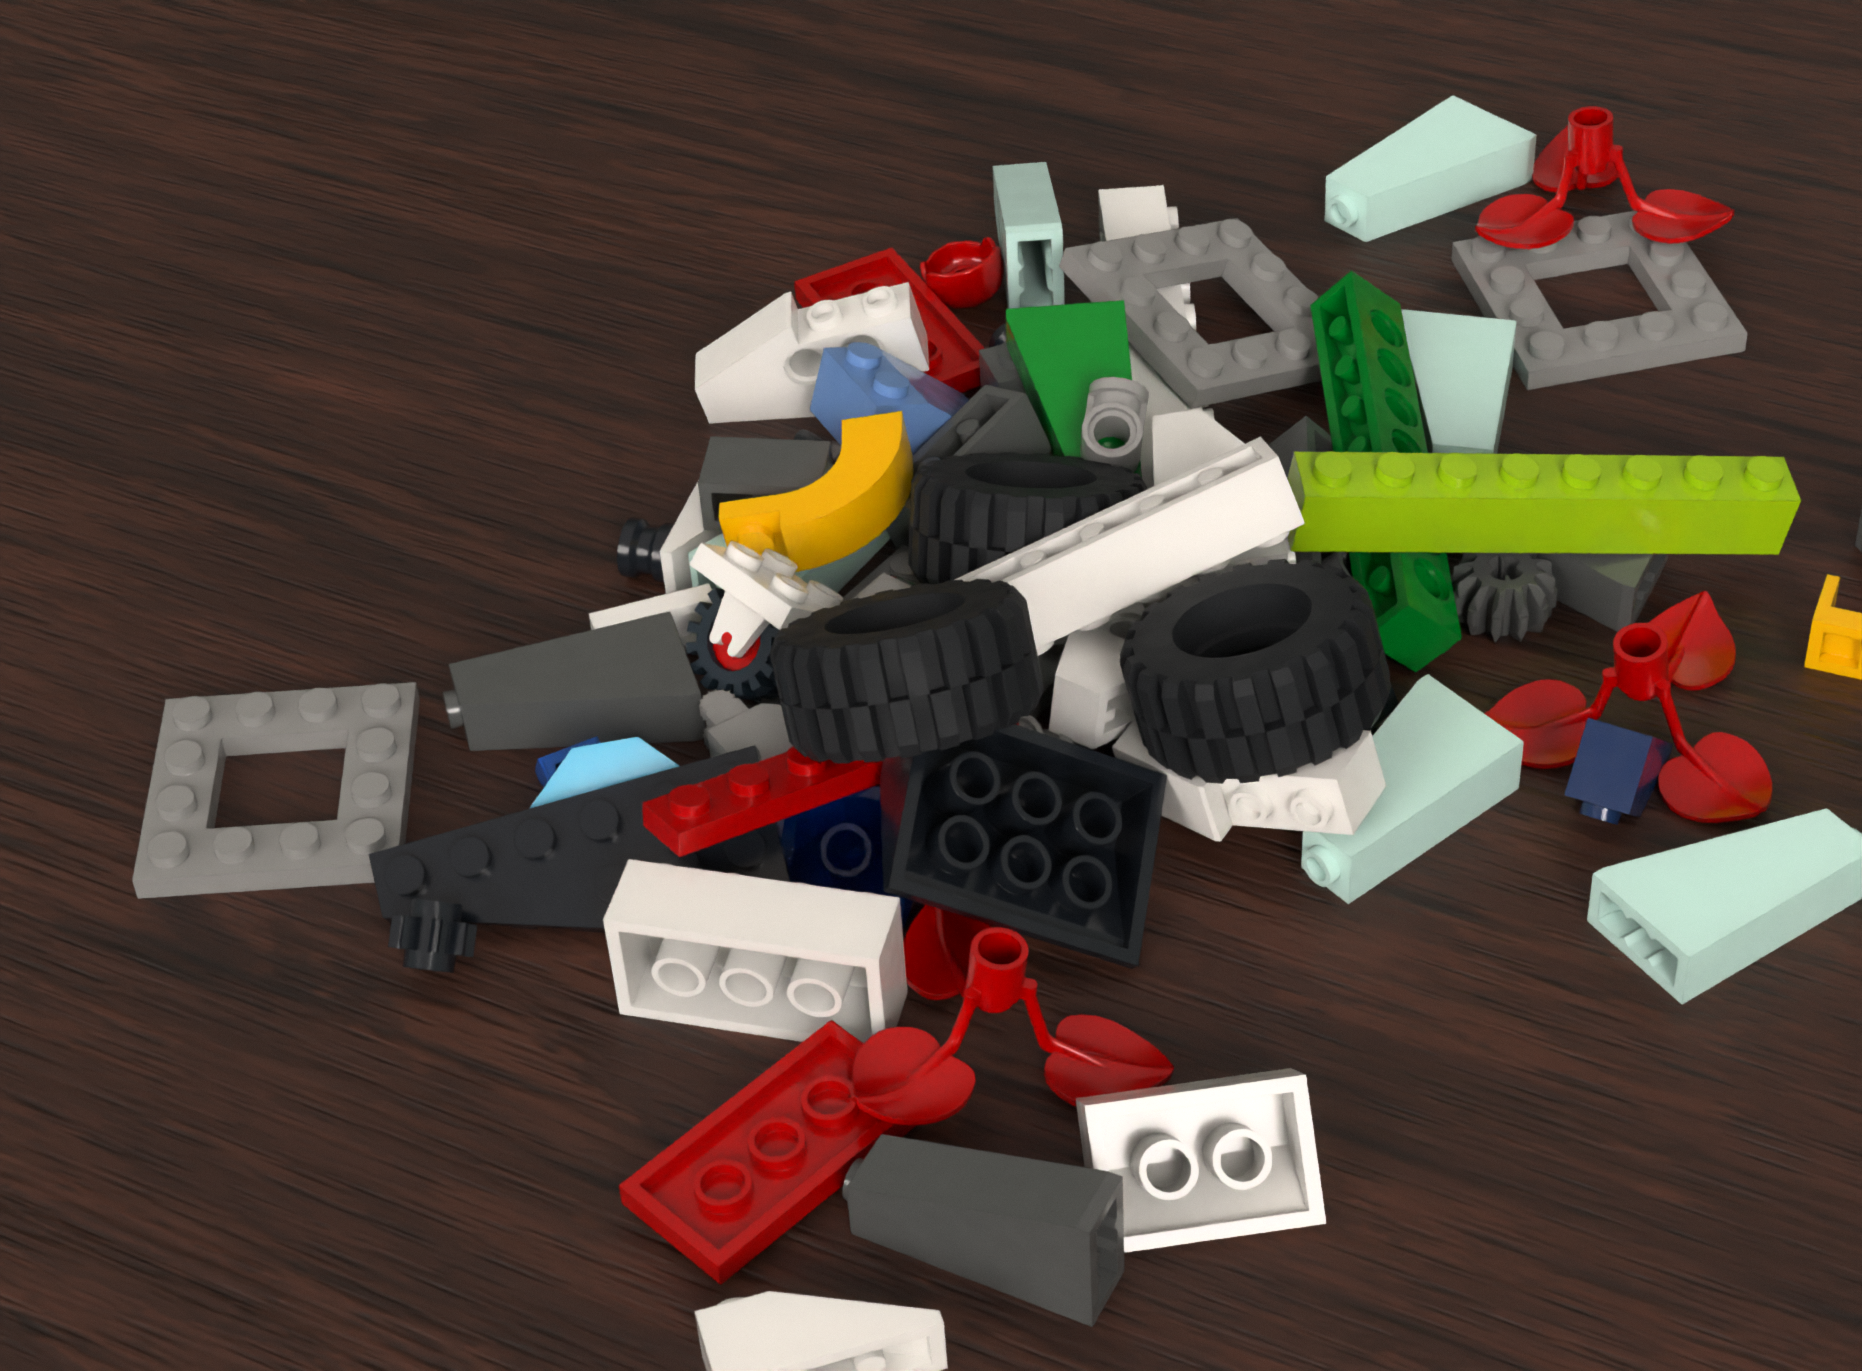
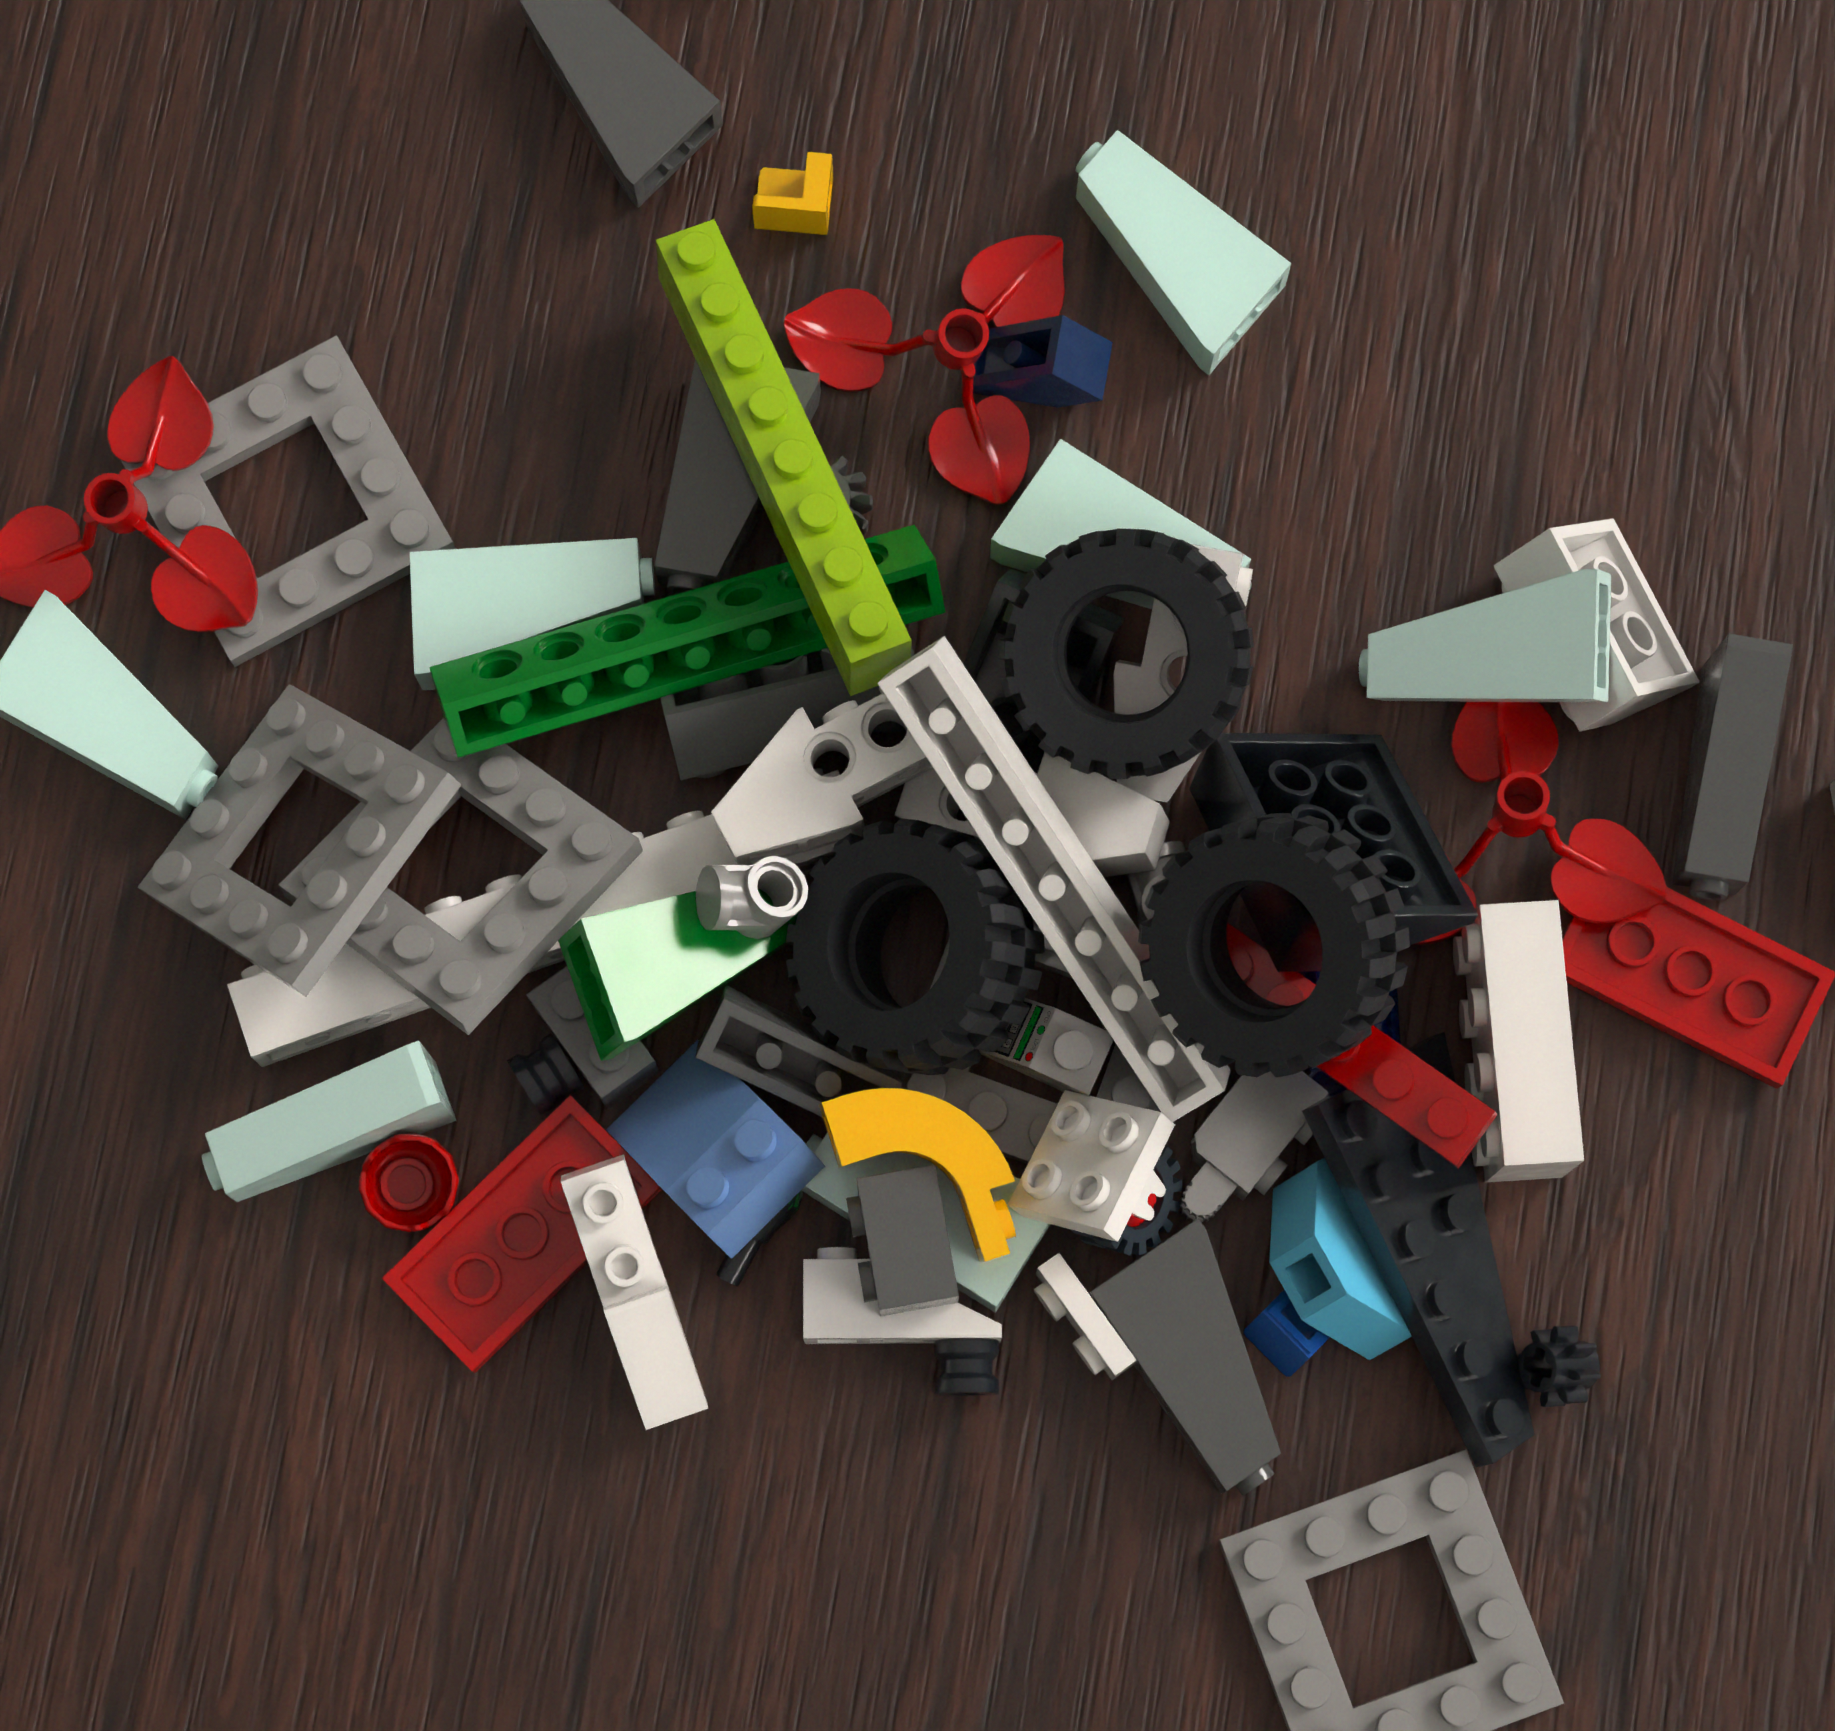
camera: 110 degrees left, 35 degrees up
none -> light grey plate [138,684,461,997]
none -> light aqua slope [1359,569,1611,702]

